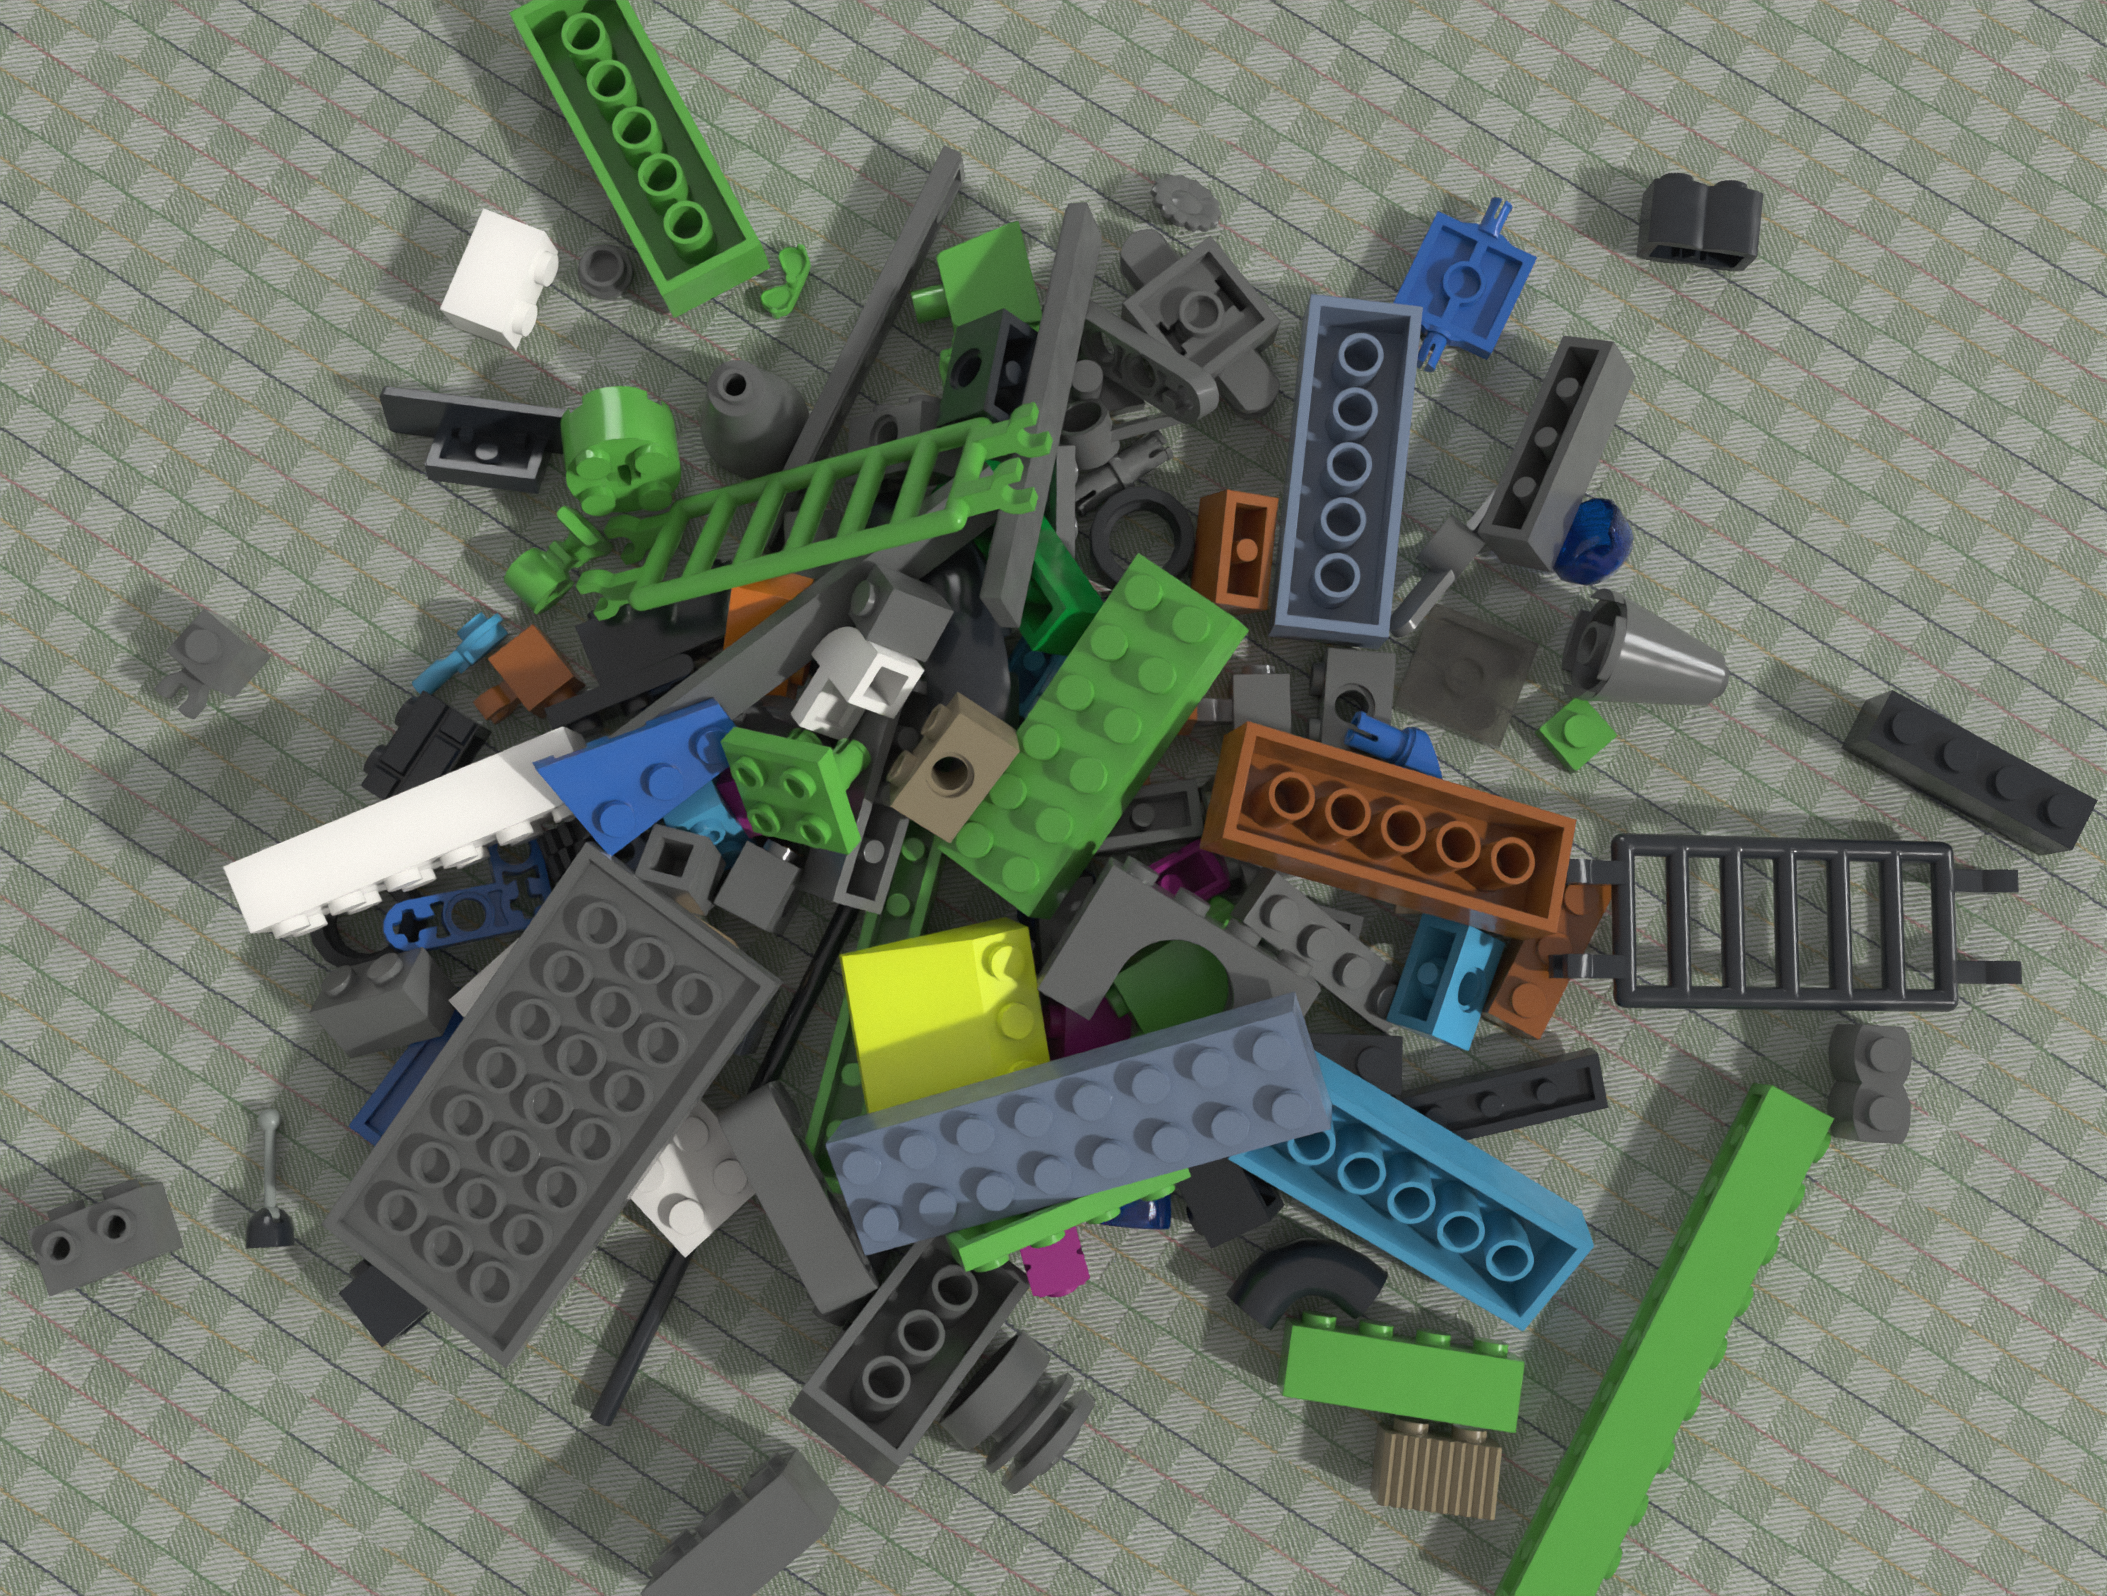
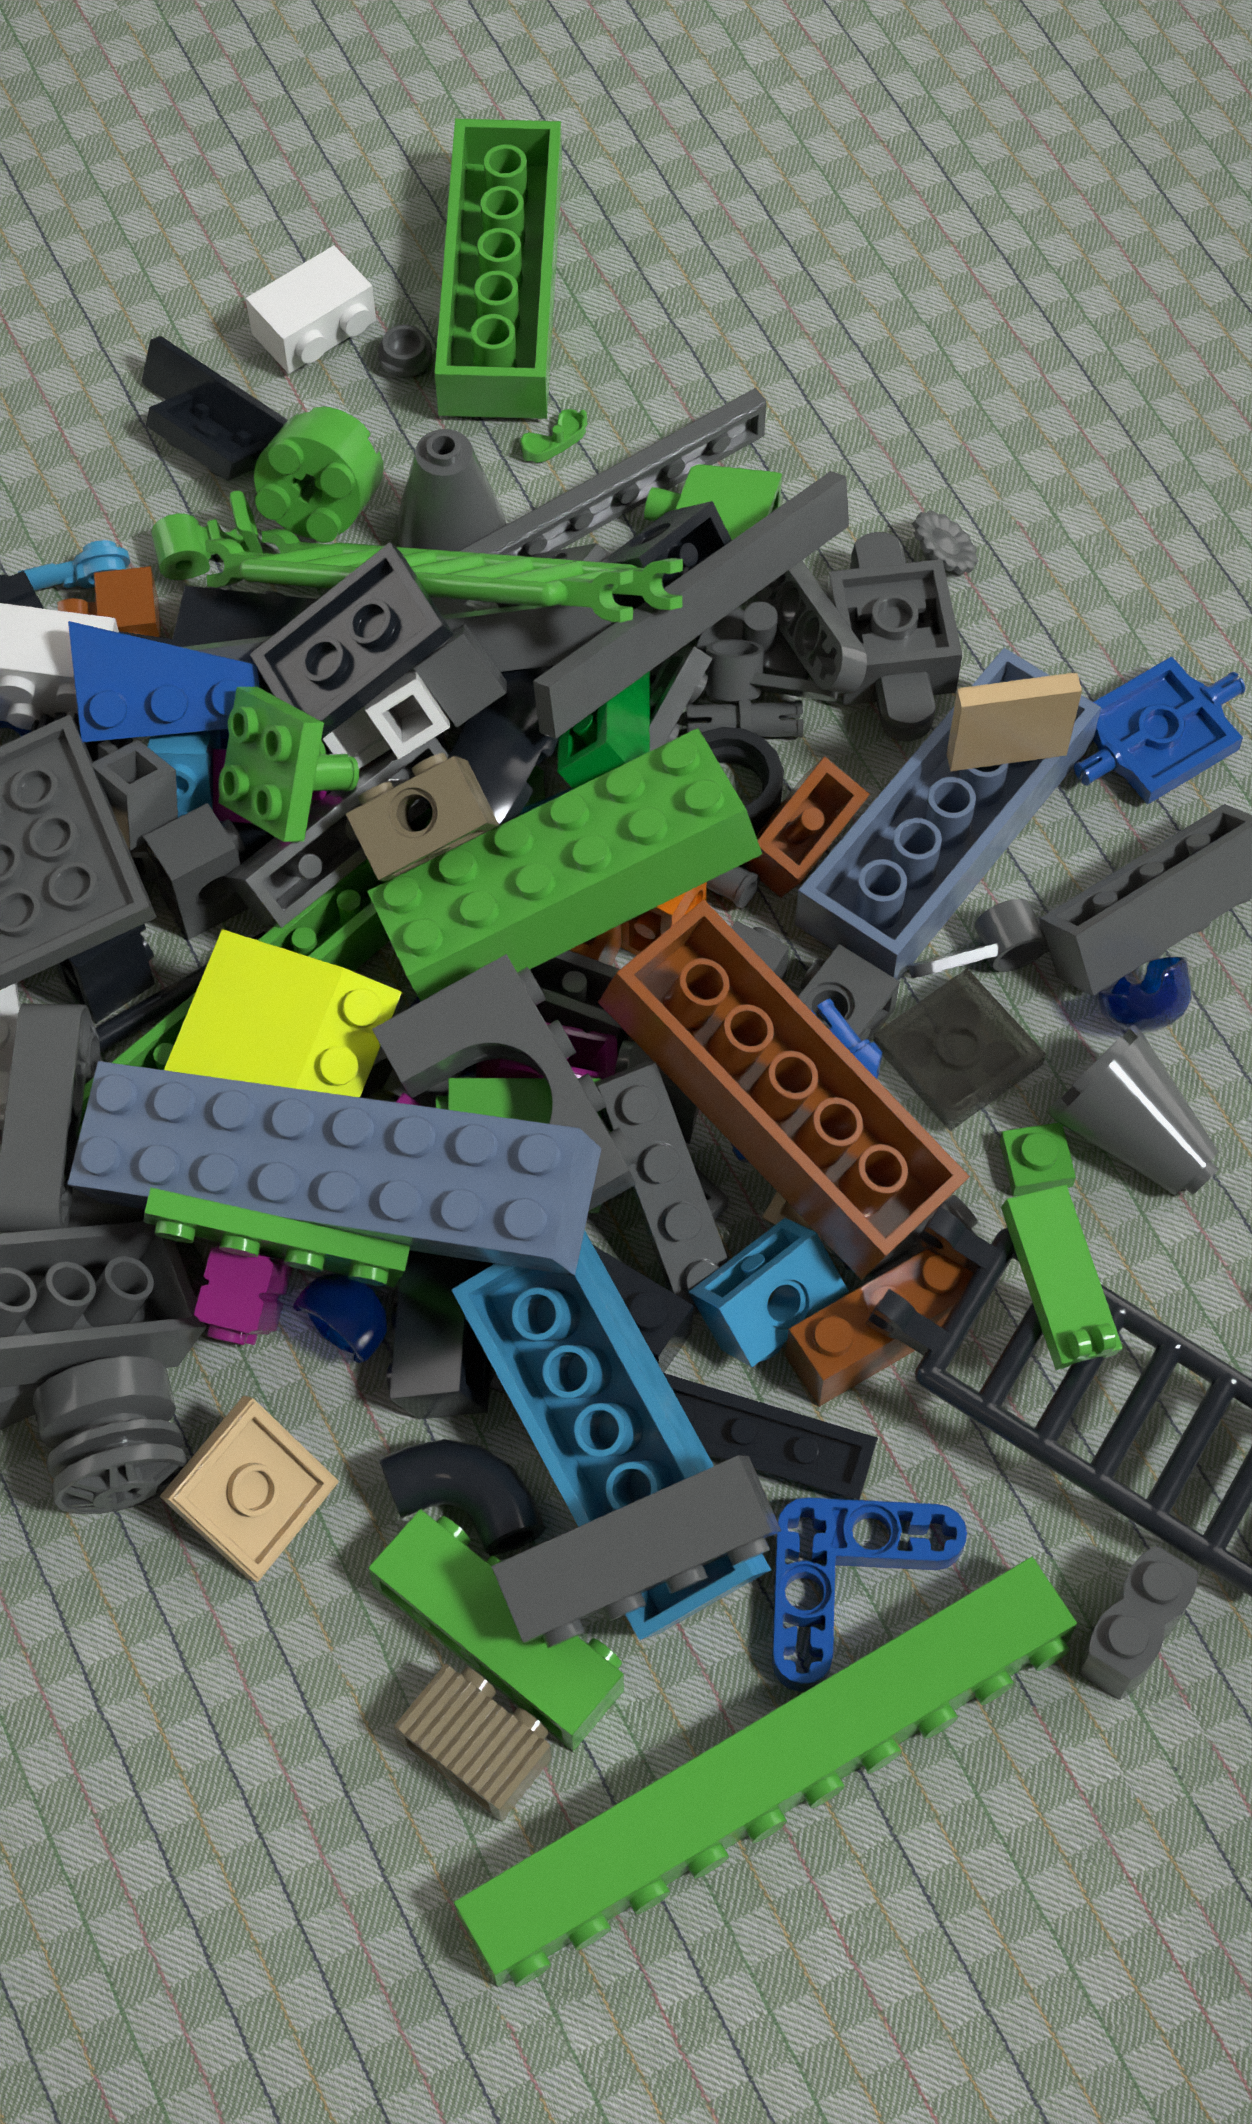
camera: 30 degrees right, 20 degrees down
none -> tan tile [159,1396,339,1583]
none -> black plate [250,542,454,740]
none -> dark grey brick [492,1455,781,1648]
none -> blue beam [772,1498,967,1692]
none -> tan tile [946,673,1082,771]
none -> bright green hinge [1001,1184,1123,1370]

